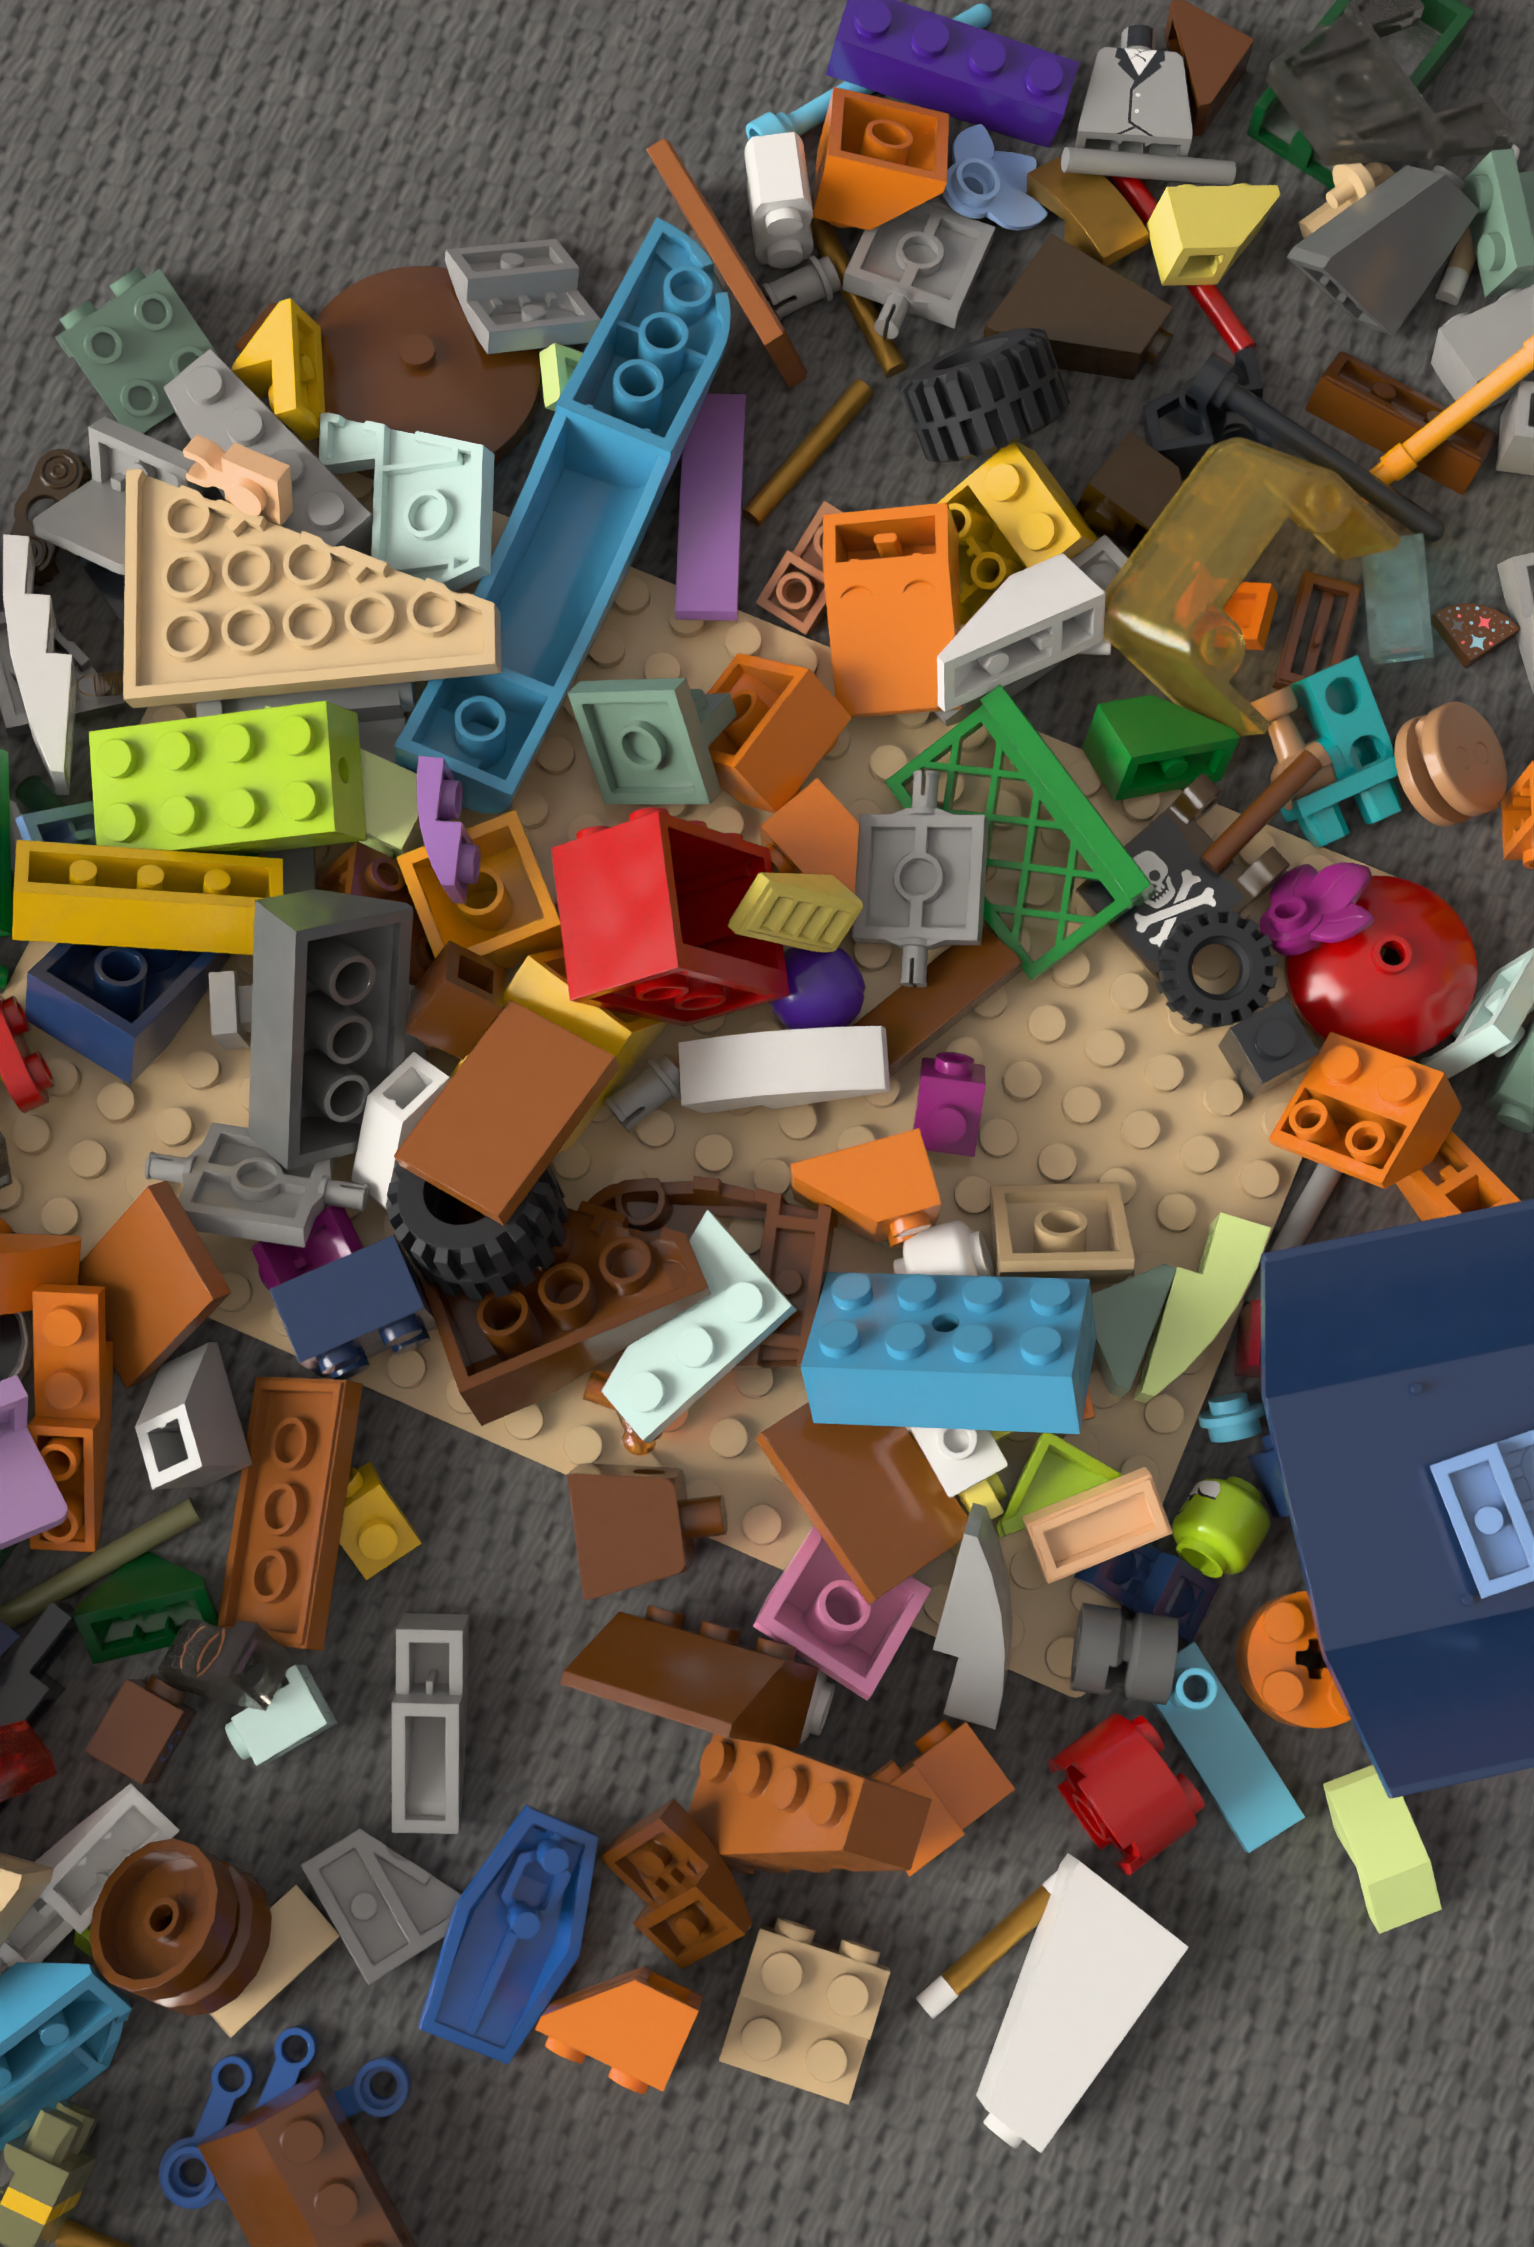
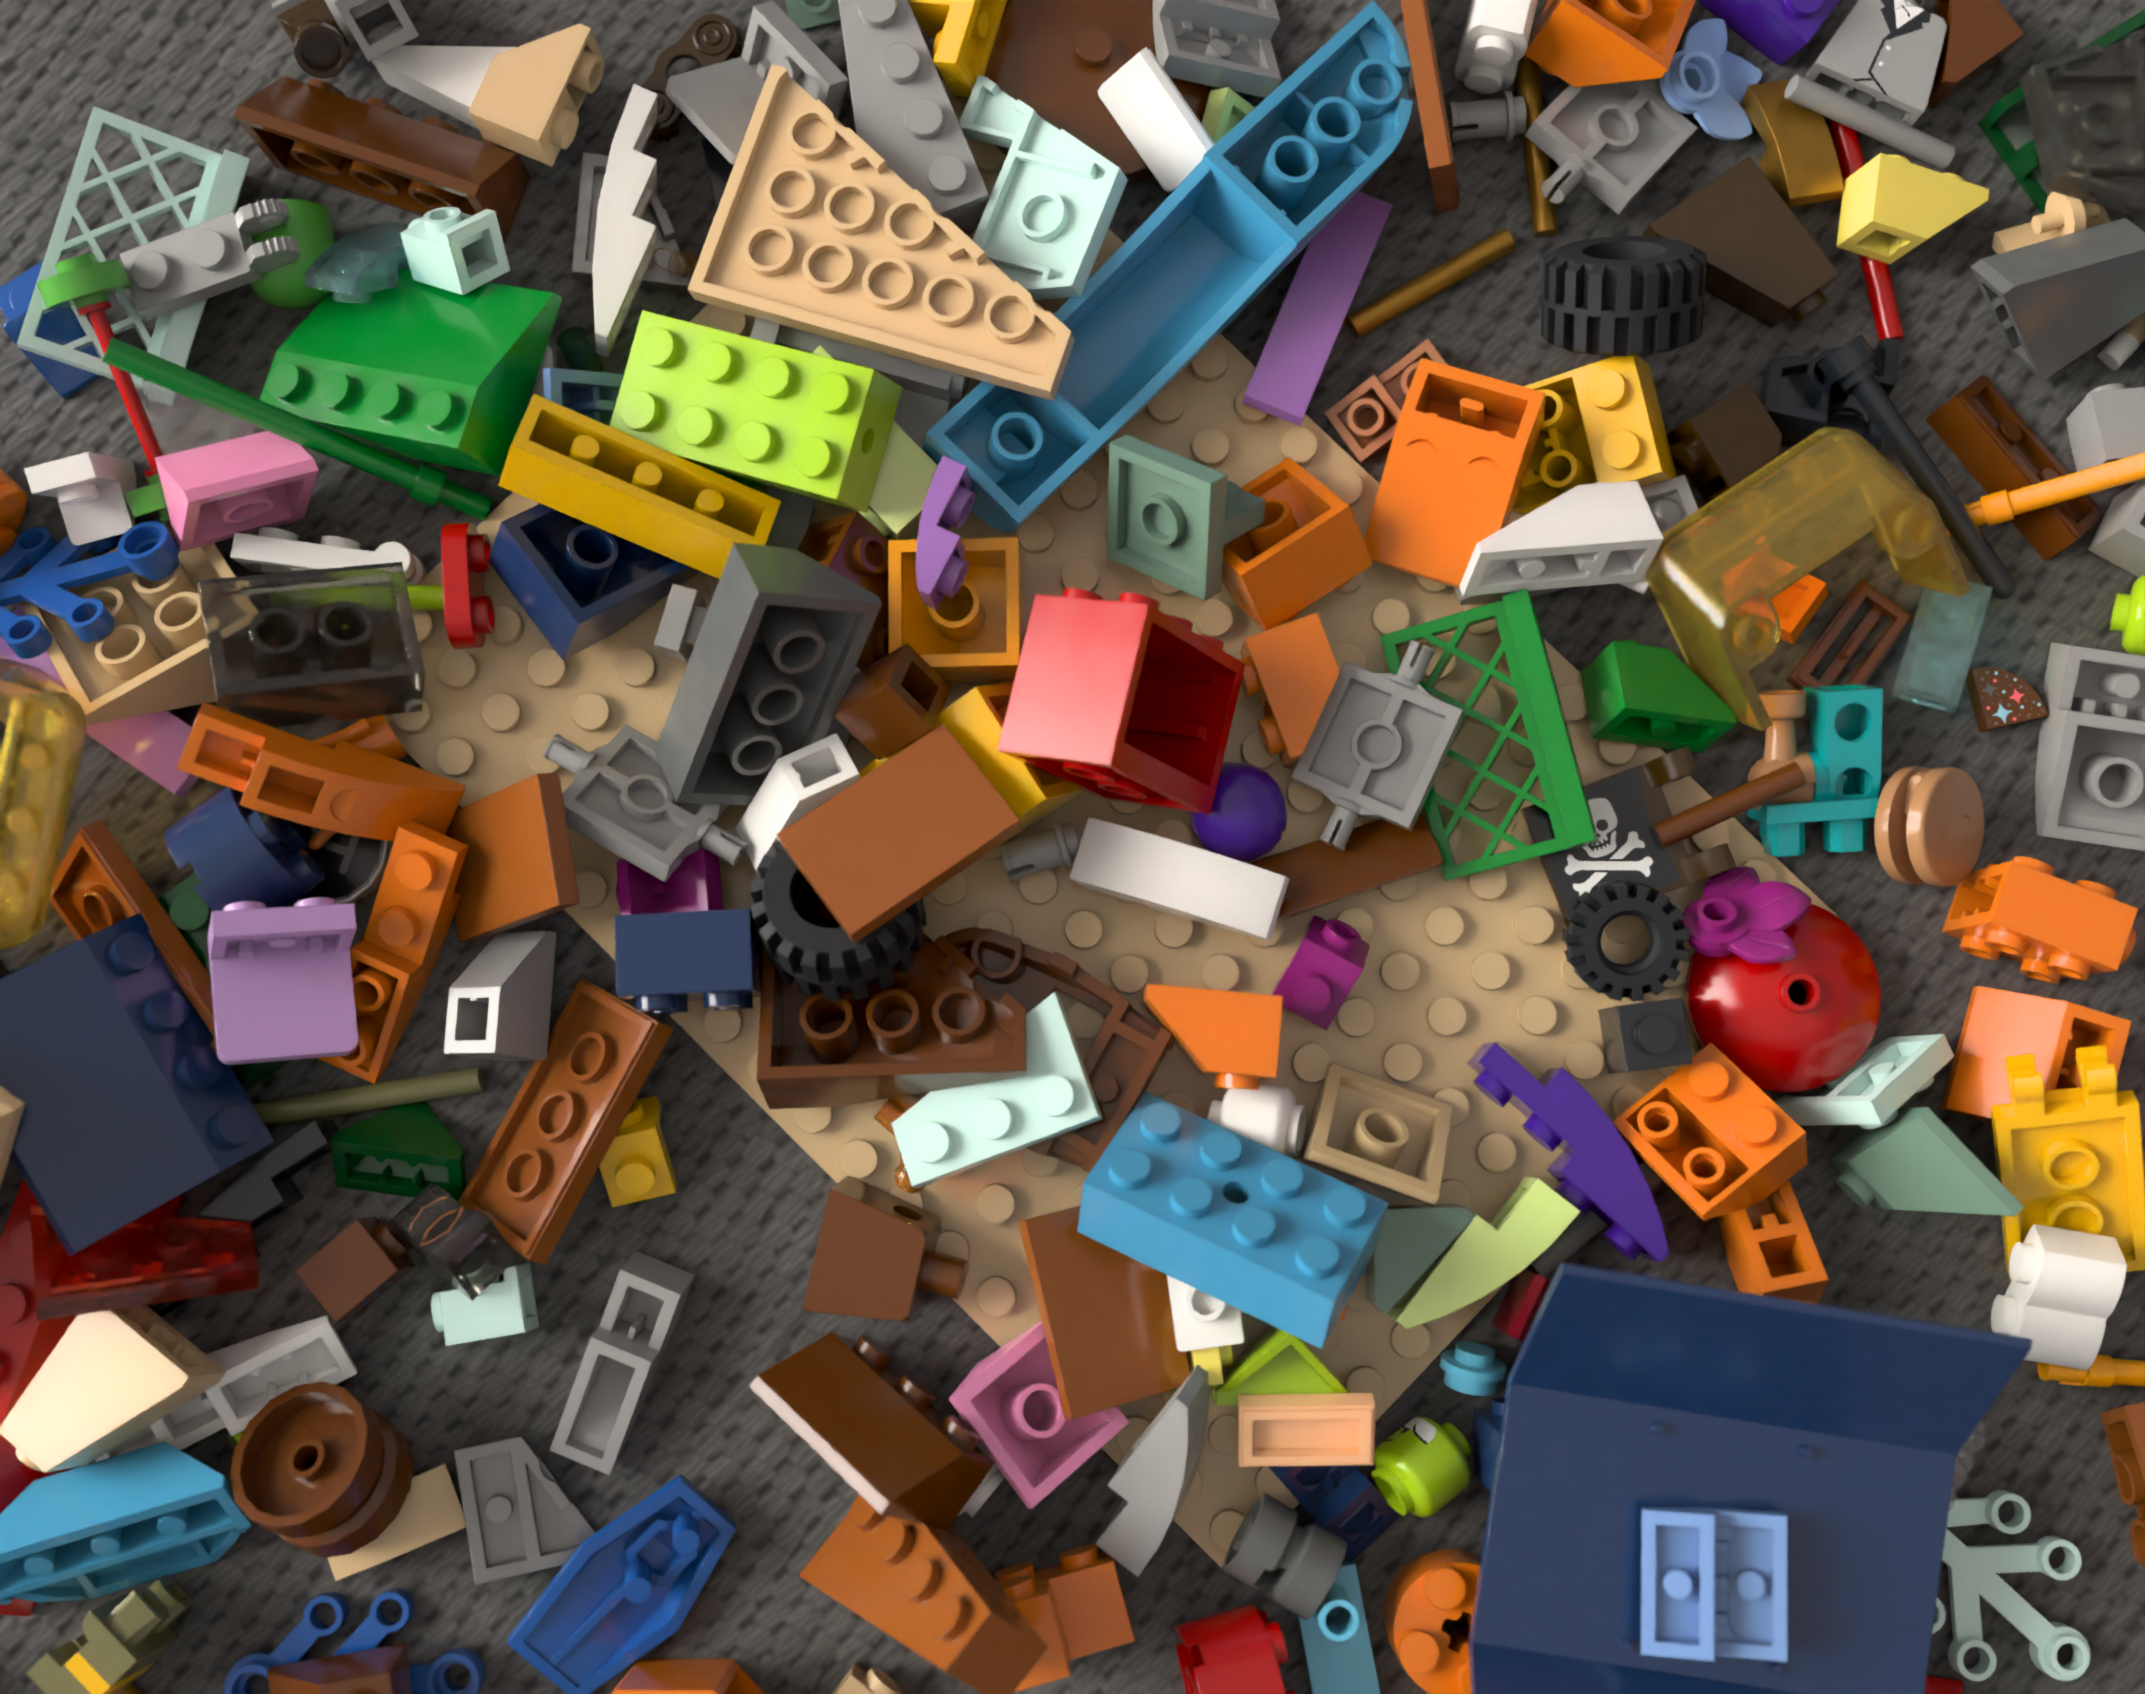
camera: 15 degrees right, 5 degrees up
light nougat plate [183,434,293,526] -> none
reddish brown slope [599,1799,752,1970] -> none
light yellow slope [728,872,863,952] -> none
none -> white slope [1097,47,1215,193]
none -> dark purple slope [1467,1042,1669,1263]

